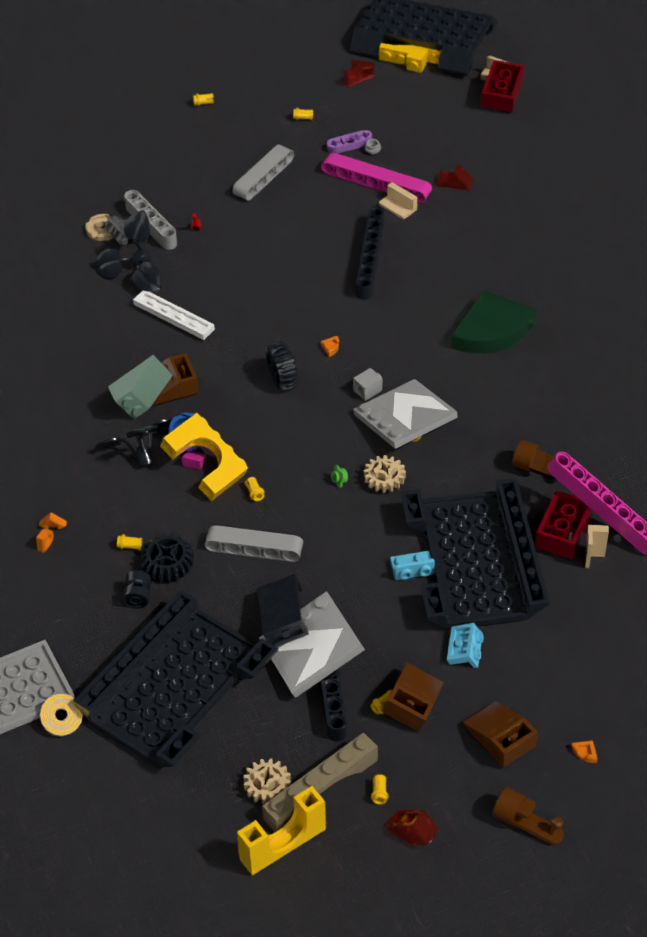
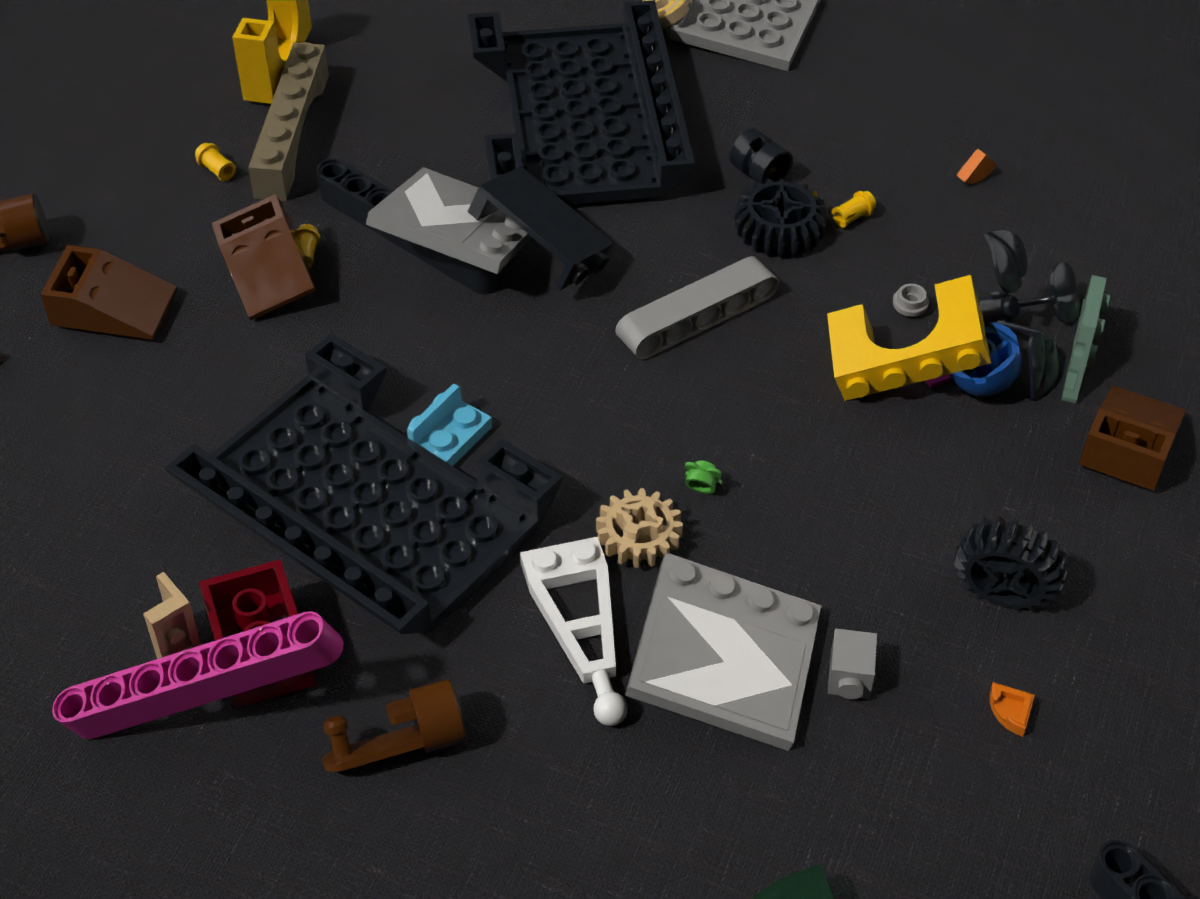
camera: 135 degrees right, 0 degrees up
orange tile [36,528,54,553] -> none
sand green slope [108,355,173,419] -> none
tan gear [244,759,291,805] -> none
yellow pin [245,477,265,501] -> none
clear red slope [385,810,439,845] -> none
medium azure bracket [447,623,483,668] -> none
none -> white plate [520,537,628,726]
none -> light grey plate [893,284,929,316]
none -> sand green wing [1061,275,1110,404]

